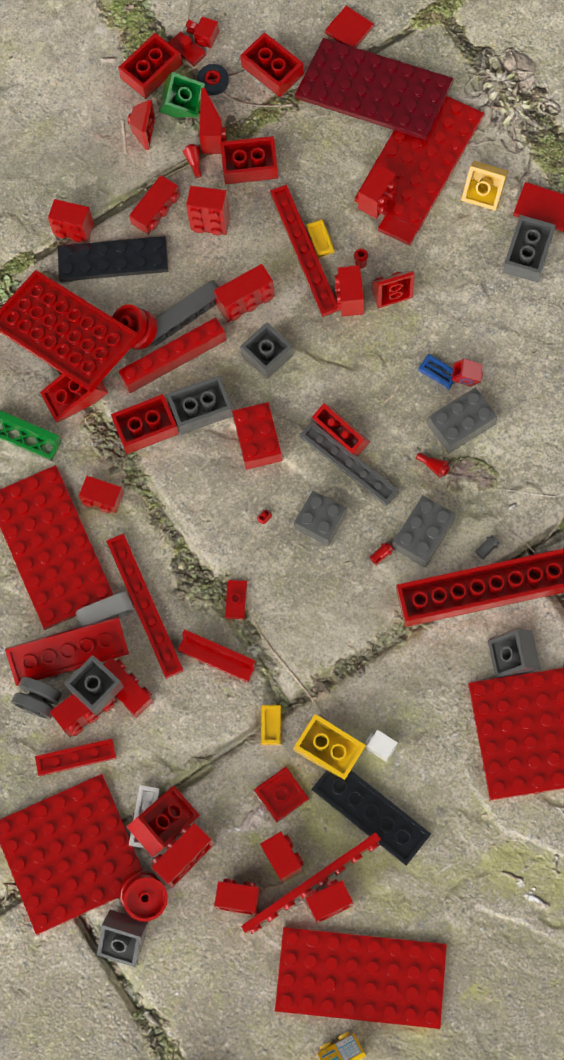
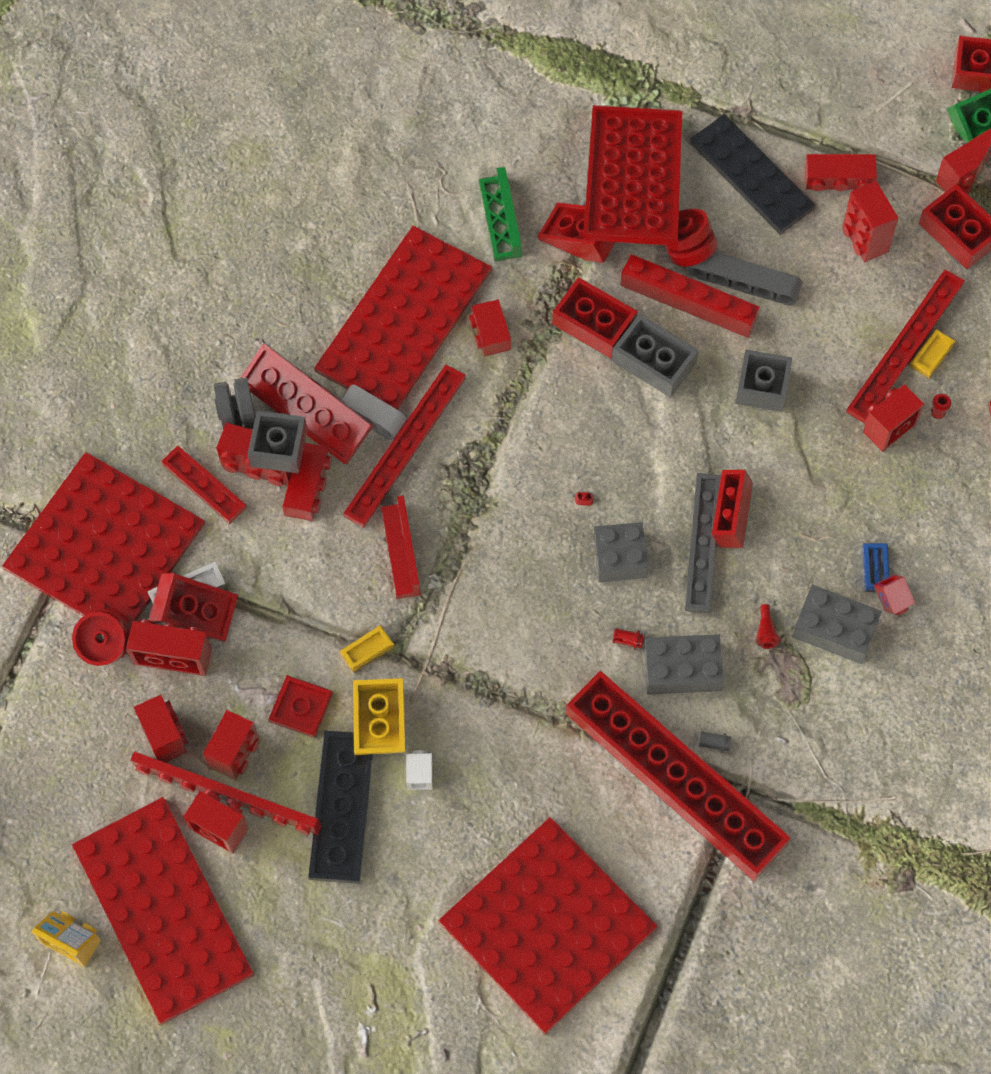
camera: 50 degrees right, 5 degrees down
red brick [48,199,94,243] -> none
dark grey slope [97,909,148,967] -> none
red slope [128,100,156,150] -> none
red cone [182,144,202,178] -> none
red brick [214,264,275,323] -> none
red plate [225,580,247,620] -> none
red brick [232,402,282,470] -> none
red slope [371,271,415,309] -> none
dark grey slope [488,629,540,678] -> none

